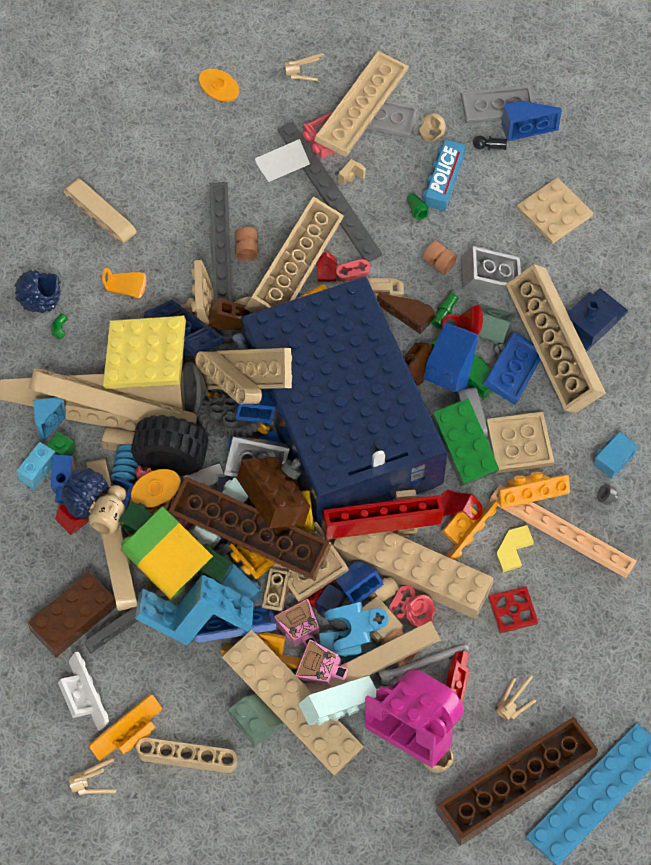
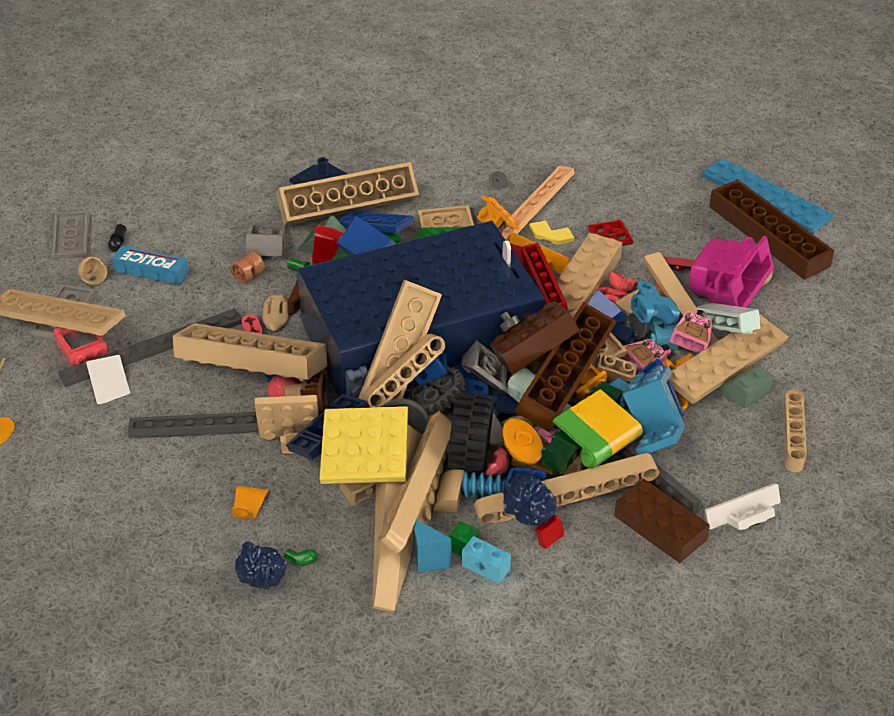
camera: 90 degrees left, 20 degrees down
blue torso [51,455,77,503] -> none
tan beam [63,178,137,245] -> none
tan plant [69,758,116,796] -> none
tan piece [88,485,126,534] -> none
light orange bracket [88,694,162,761] -> none
nougat wheel [235,227,259,261] -> none
tan bracket [338,159,366,186] -> none
green cone [407,194,429,220] -> none
tan plant [496,675,536,721] -> none
blue slope [501,101,562,141] -> none
tan plate [516,177,593,244] -> none
dark azure brick [594,432,638,479] -> none

